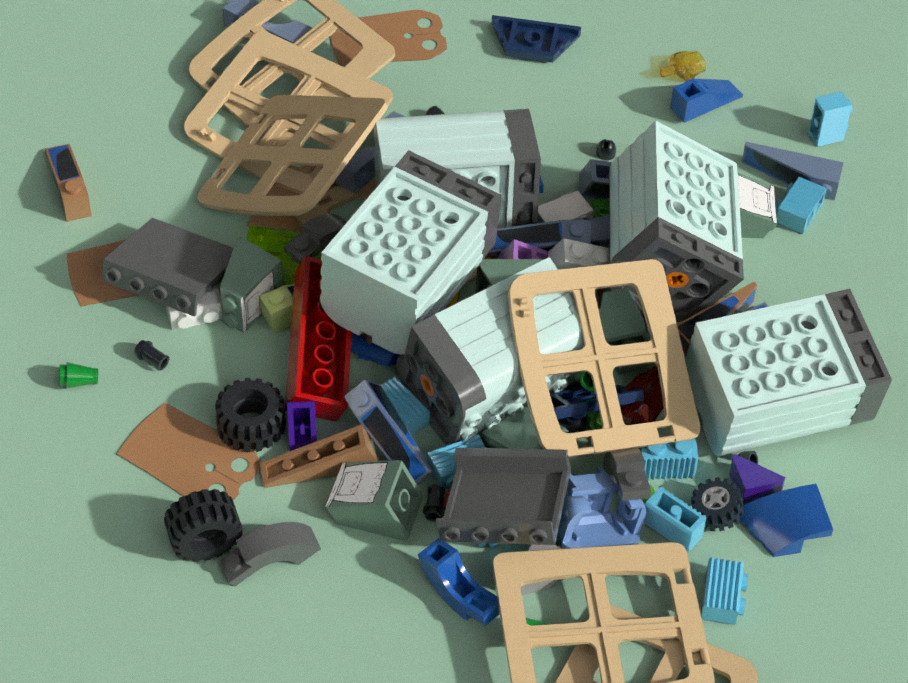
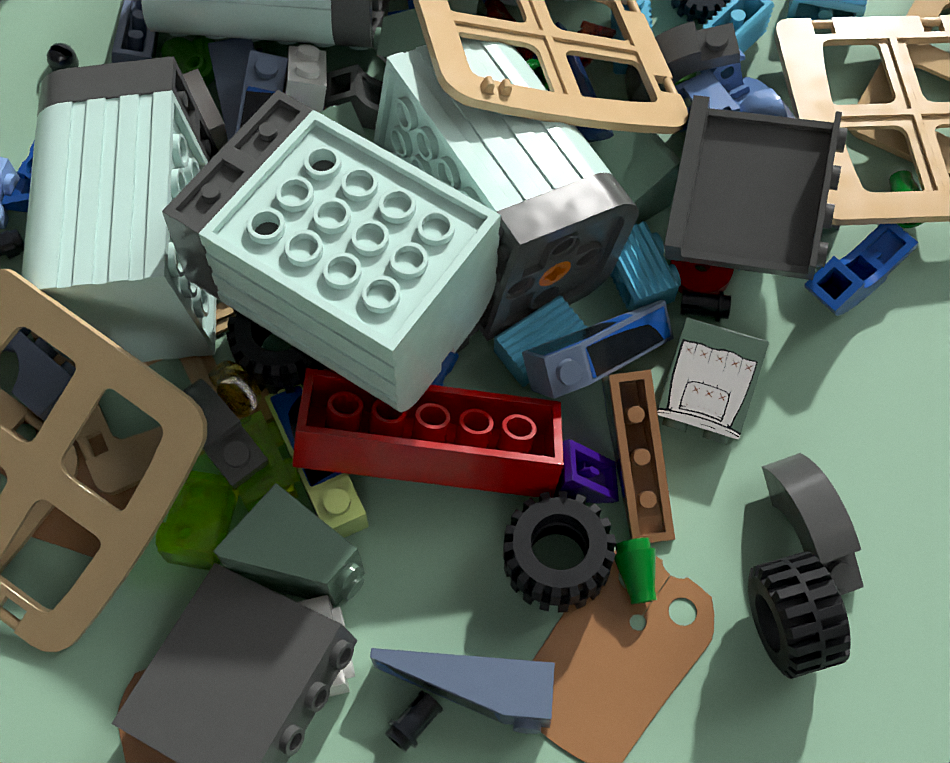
camera: 85 degrees left, 15 degrees up
none -> sand blue slope [370,648,555,734]
none -> green cone [614,538,657,605]

